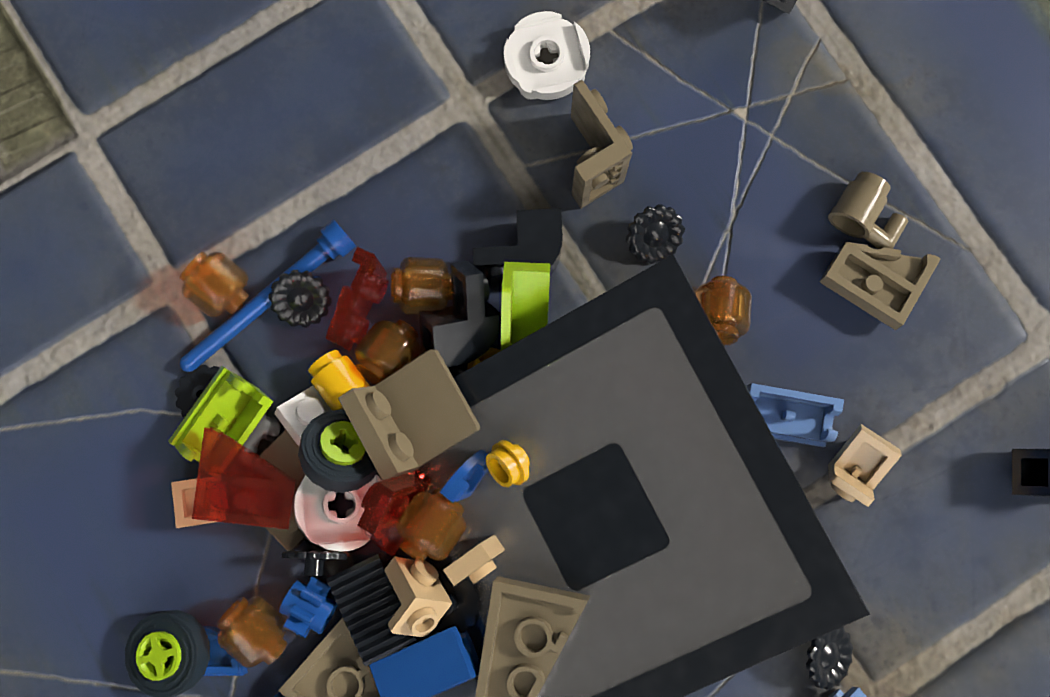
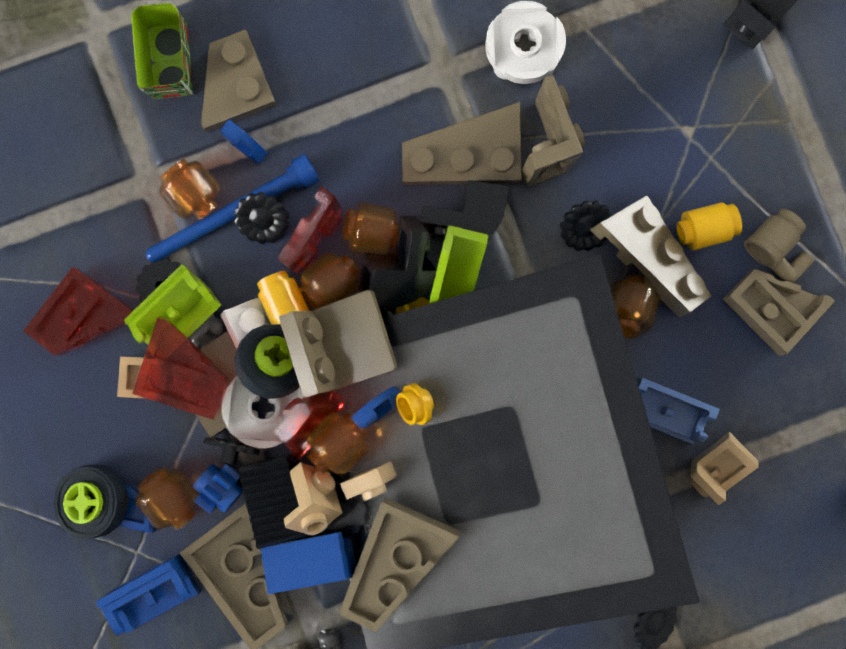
camera: 10 degrees right, 5 degrees up
none -> clear red wing [23,267,134,356]
none -> lime piece [131,3,194,99]
none -> dark tan wing [201,29,277,133]
none -> blue tile [221,119,268,164]
none -> dark tan wing [402,102,522,185]
none -> wing [590,196,711,317]
none -> yellow brick [676,202,742,251]

